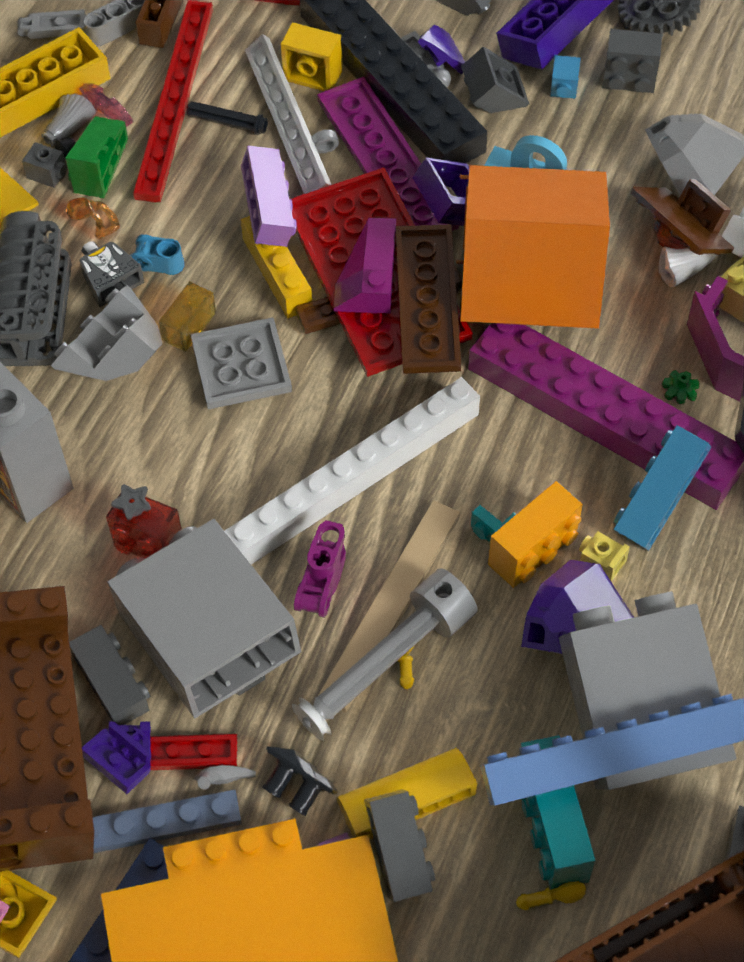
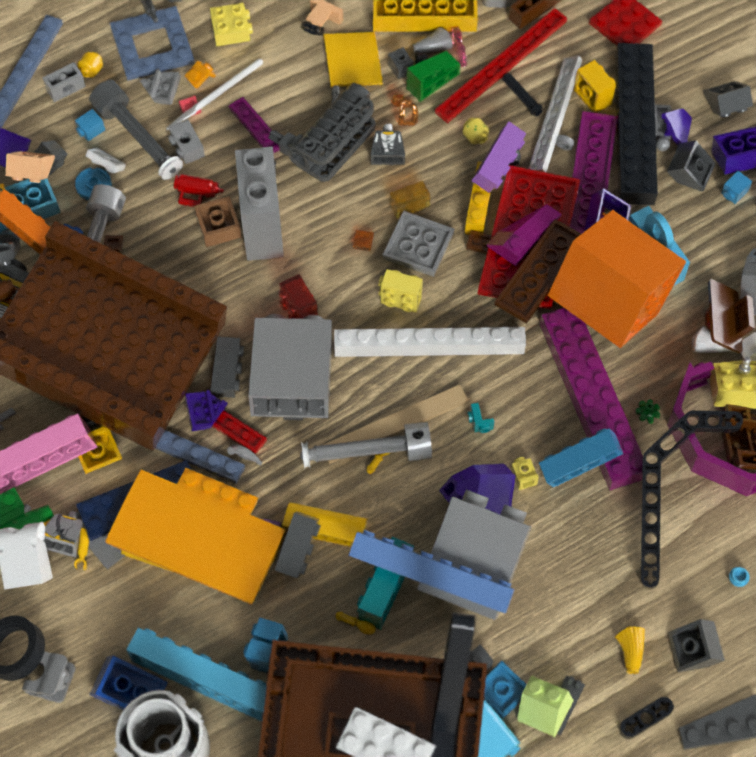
camera: 35 degrees right, 5 degrees up
light grey brick [51,285,162,381] -> none
dark grey plate [111,484,151,520] -> none
dark azure piece [130,235,185,275] -> none
black connector [262,746,338,816] -> none
magenta piece [294,520,346,618] -> none
light orange brick [488,481,583,588] -> none
none -> clear orange tile [353,230,374,251]
none -> light yellow brick [378,269,423,313]
none -> light yellow head [463,118,489,145]

